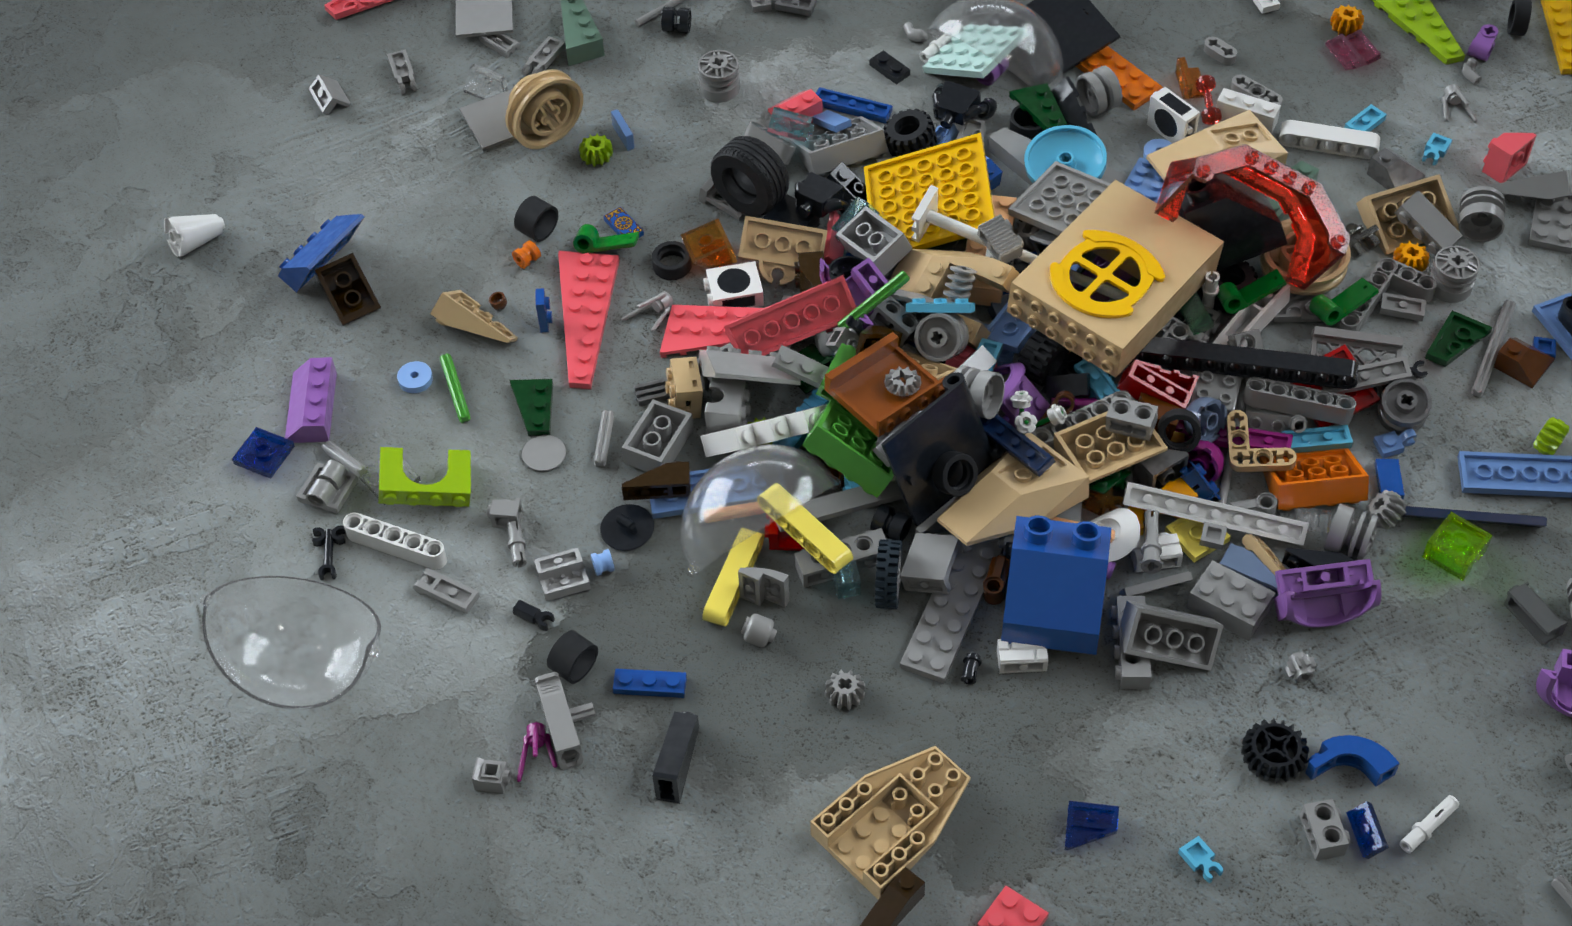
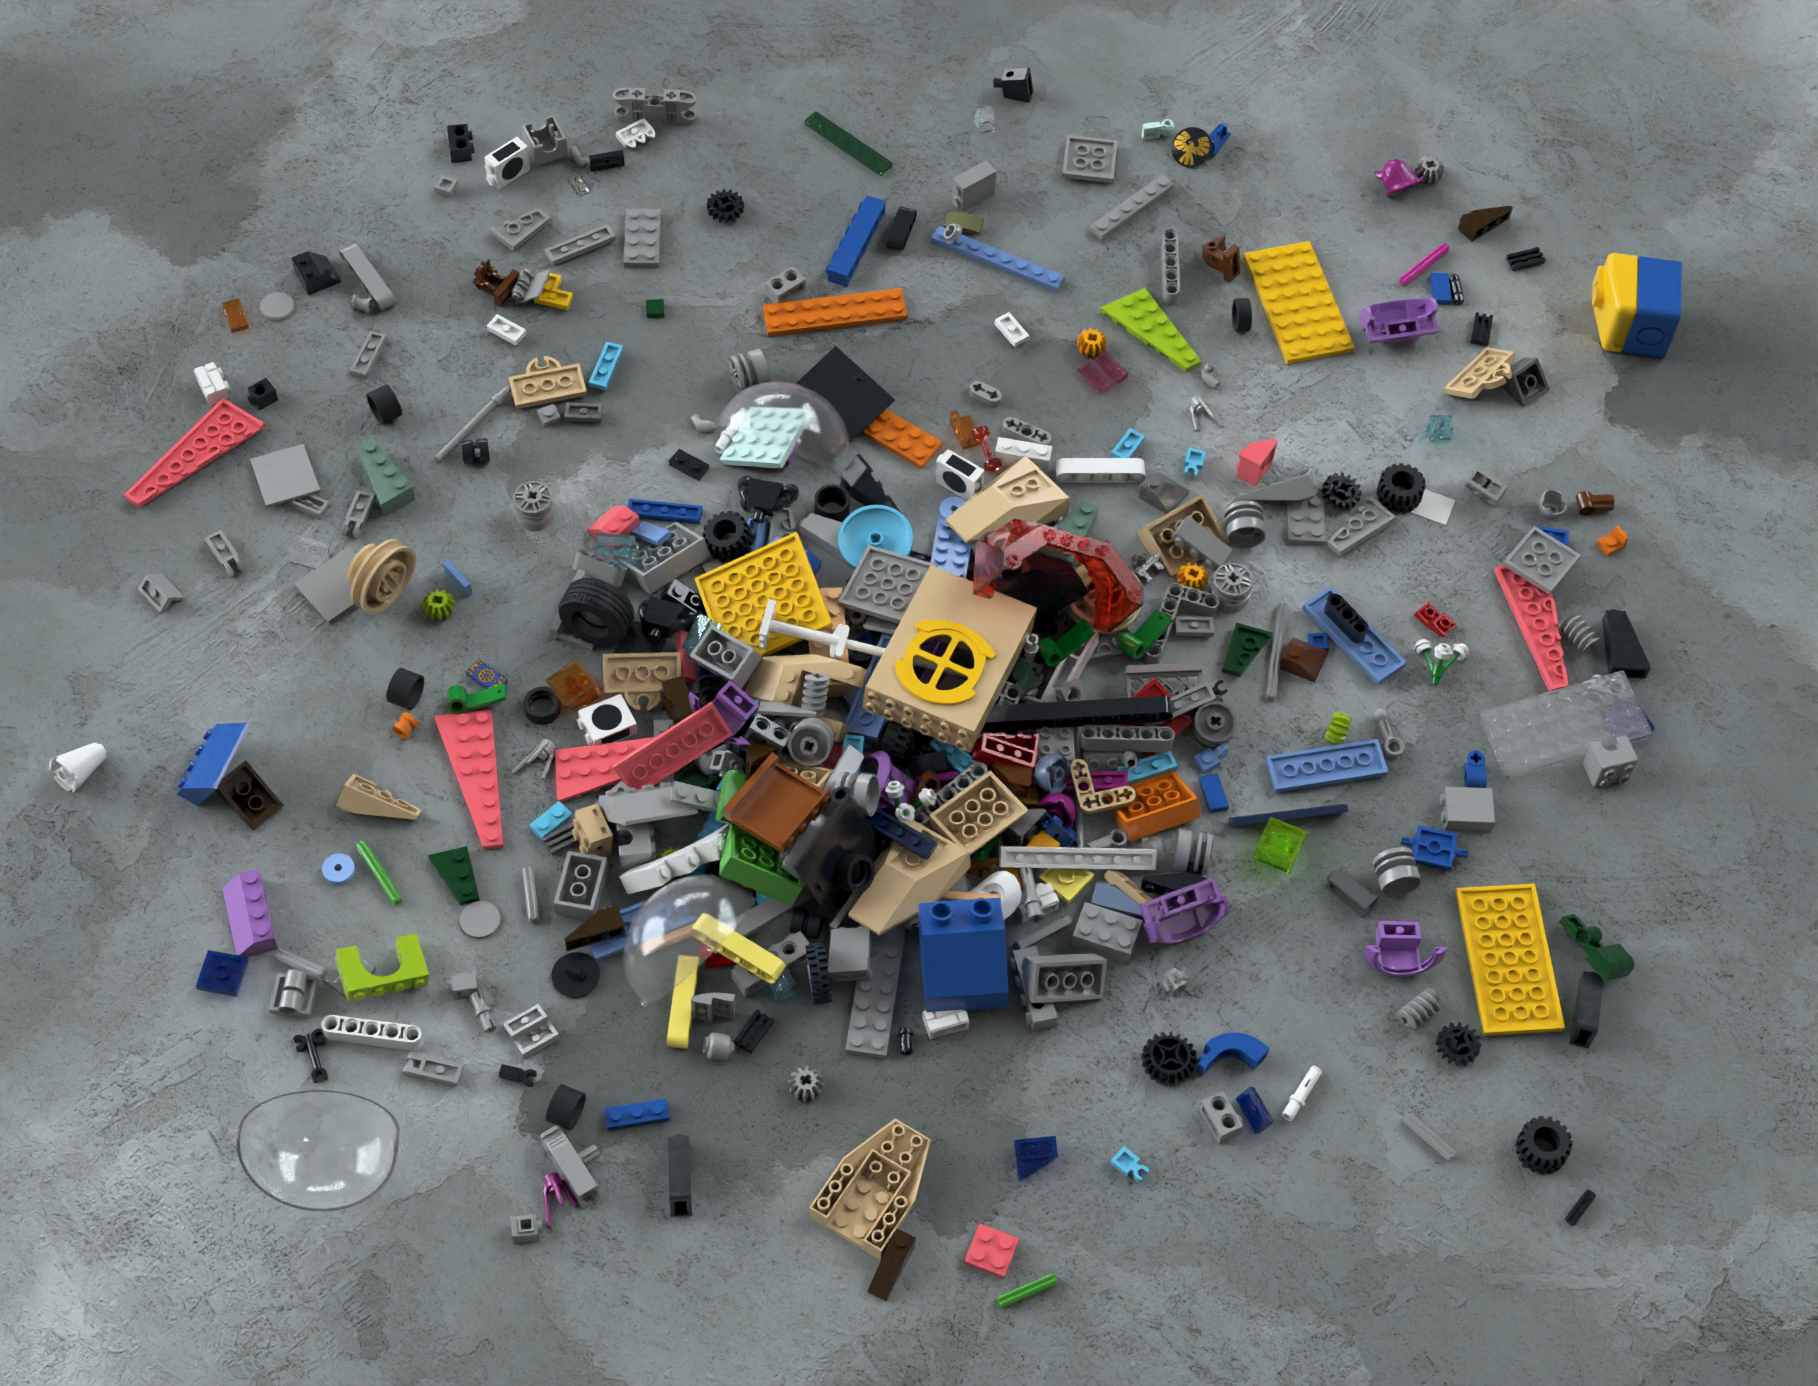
camera: 20 degrees left, 5 degrees up
reddish brown hinge [489,292,507,310] -> none
blue plate [535,288,553,333] -> none
light blue wheel [591,549,615,576] -> none
bright green axle [837,271,910,329] -> none
light grey gear [885,366,921,396] -> none
medium azure plate [906,298,975,313] -> none
light grey brick [978,214,1024,264] -> none
reddish brown piece [983,555,1010,605] -> none
dark green wing [1009,83,1067,130] -> none
light grey wheel [1075,66,1122,116] -> none
light grey brick [1106,396,1158,441] -> none
black tyre [1158,408,1201,452] -> none
light grey plate [1199,522,1227,550] -> none
light grey gear [1366,489,1407,530] -> none
medium lavender piece [1467,24,1498,62] -> none
none -> medium azure plate [529,801,572,841]
none -> black tile [734,1009,774,1054]

